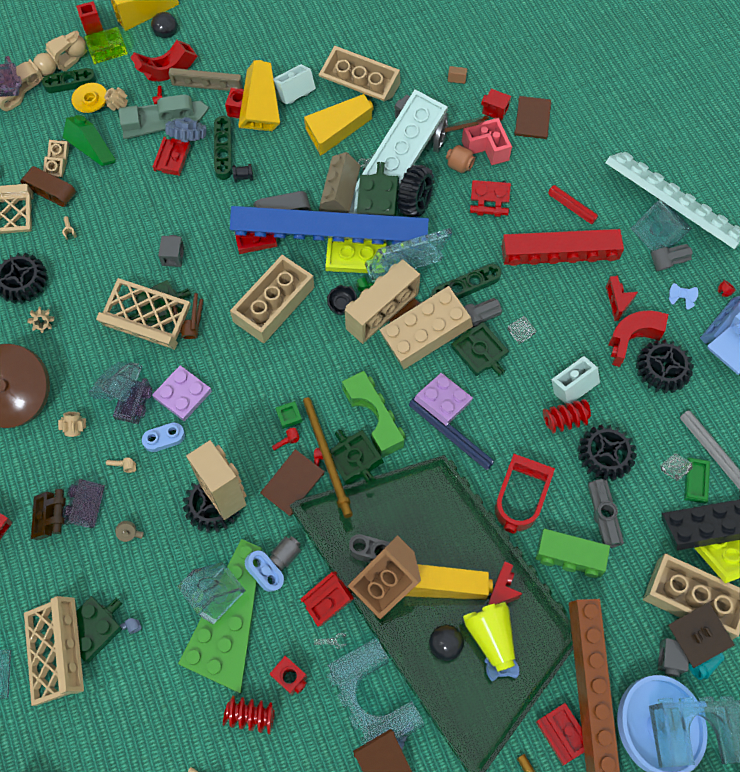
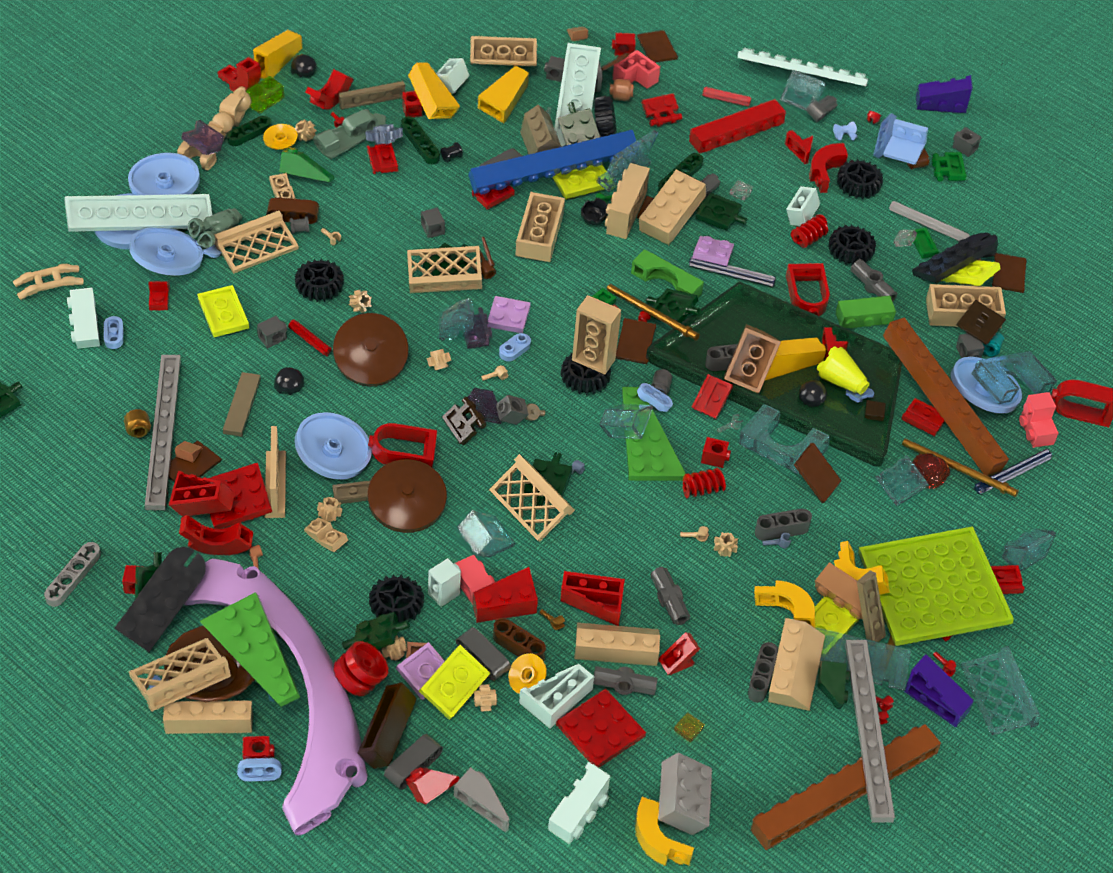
camera: 30 degrees left, 15 degrees down
none -> dark grey bush [290,217,309,234]
none -> dark grey brick [496,395,529,425]
none -> dark brown tile [865,400,886,421]

